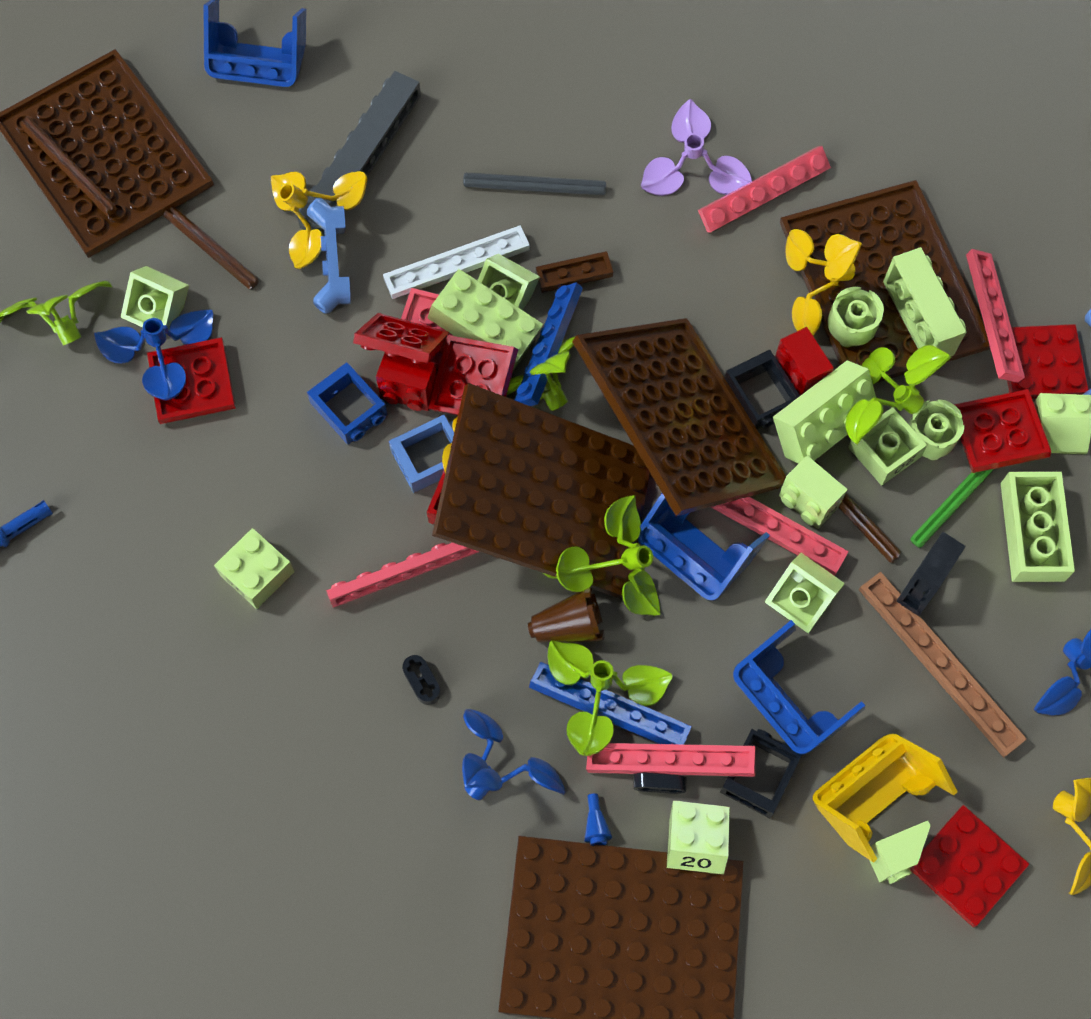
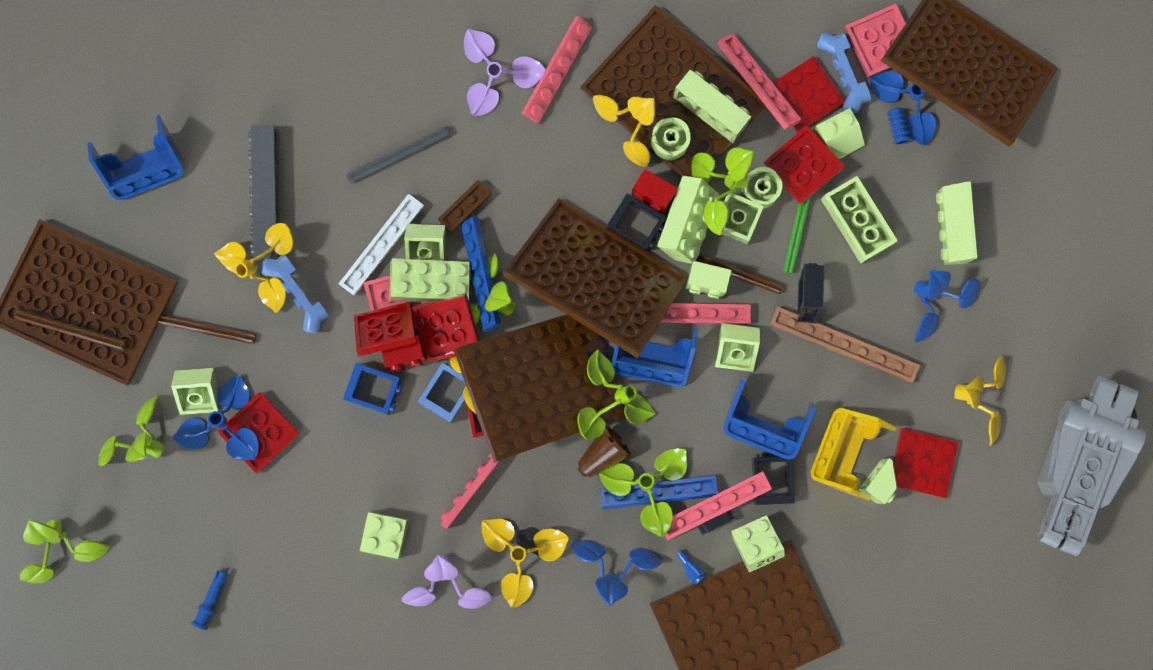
camera: 30 degrees left, 15 degrees up
none -> lavender plant [401,555,493,609]
none -> yellow plant [482,519,569,608]

